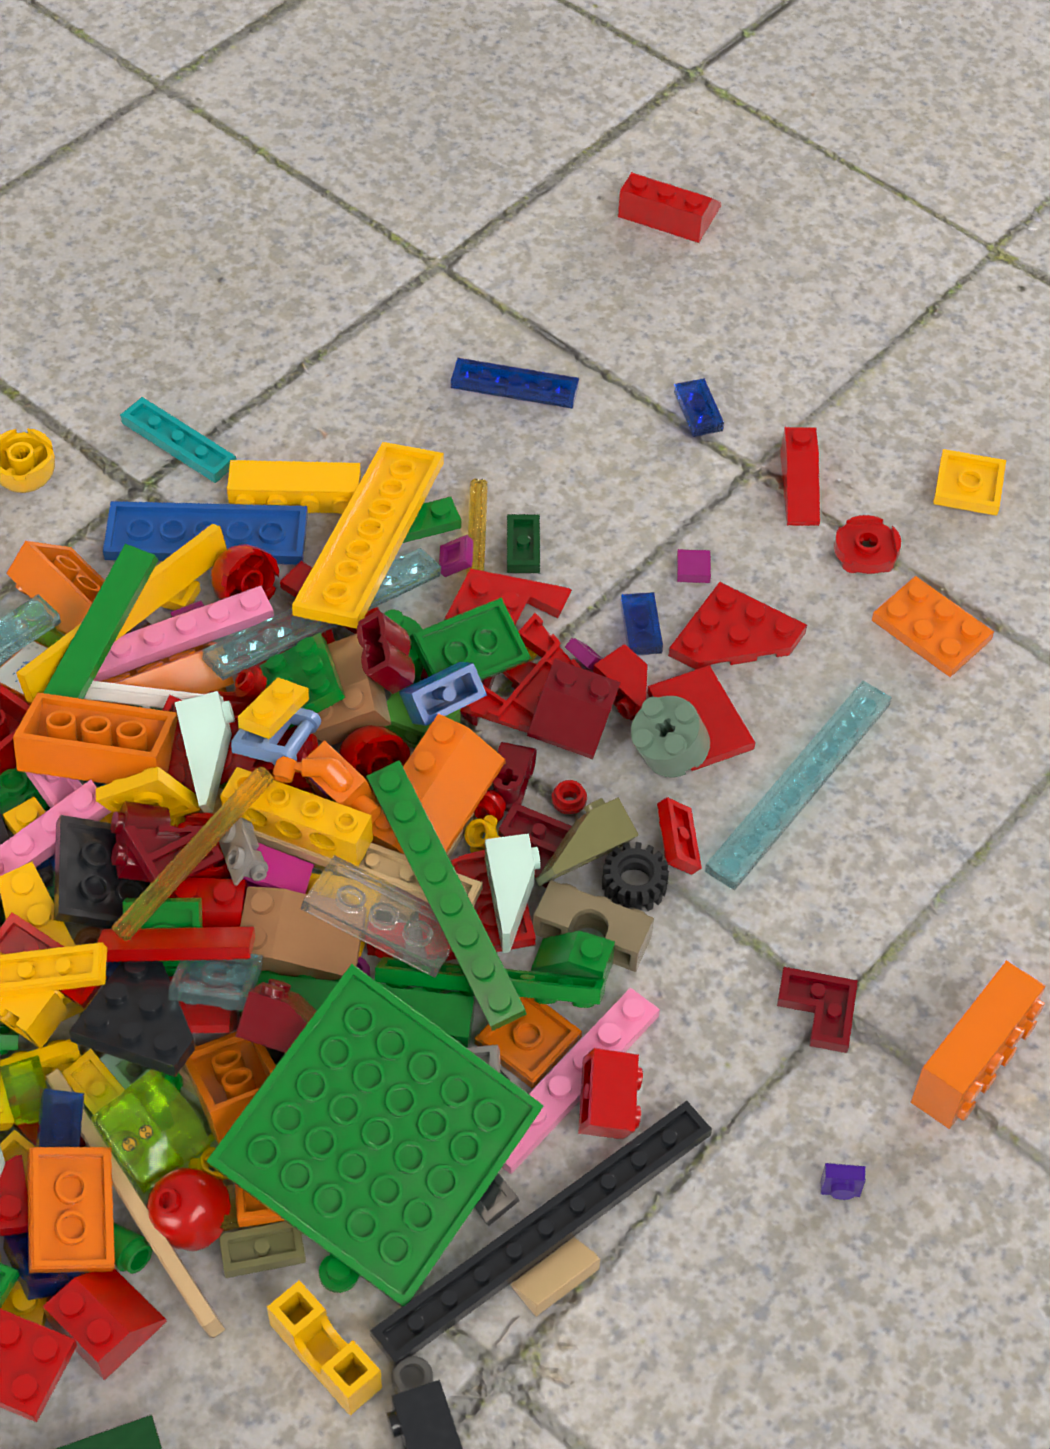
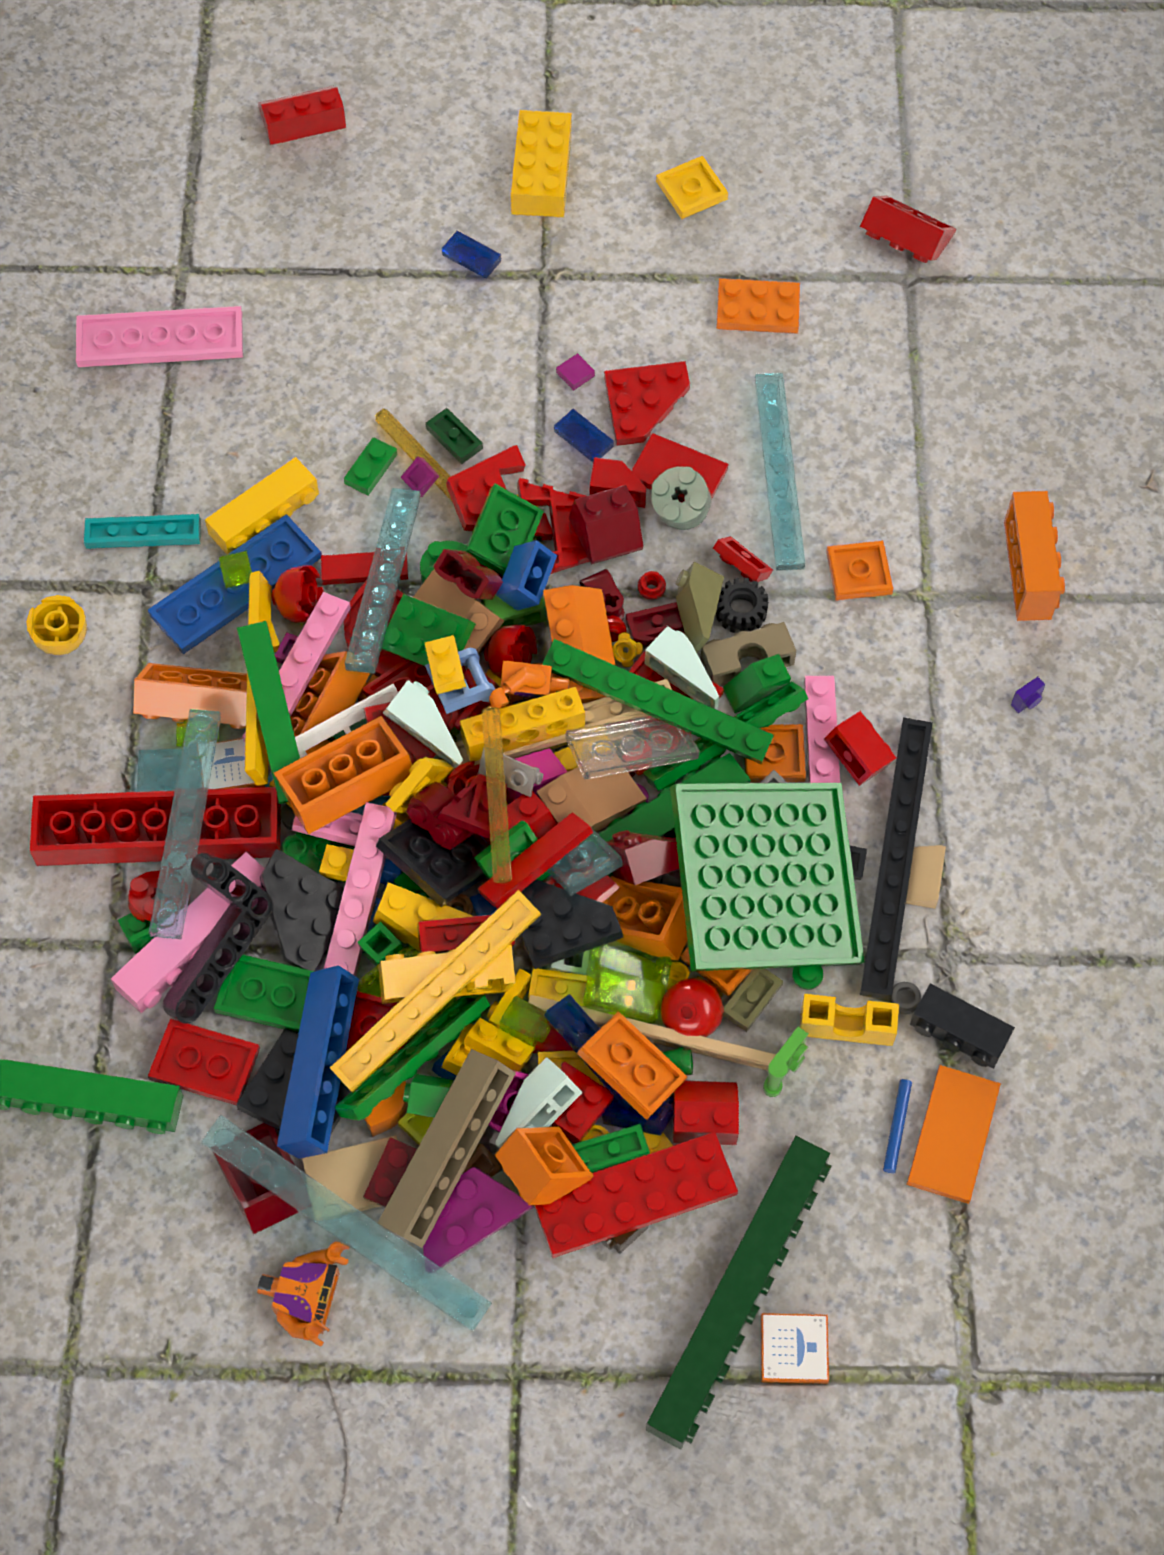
camera: 40 degrees left, 10 degrees up
red plate [235,666,267,700] -> none
yellow plate [292,442,444,629] -> none
clear blue plate [451,358,579,409] -> none
magenta tile [565,638,603,670] -> none
dark red plate [777,967,858,1053] -> none
red slope [780,427,820,526] -> none
red plate [834,515,901,574] -> none
none -> bright pink plate [76,306,243,367]
none -> clear neon green bracket [219,551,252,588]
none -> yellow brick [511,110,572,217]
none -> bright green plate [763,1027,808,1097]
none -> orange tile [826,540,893,601]

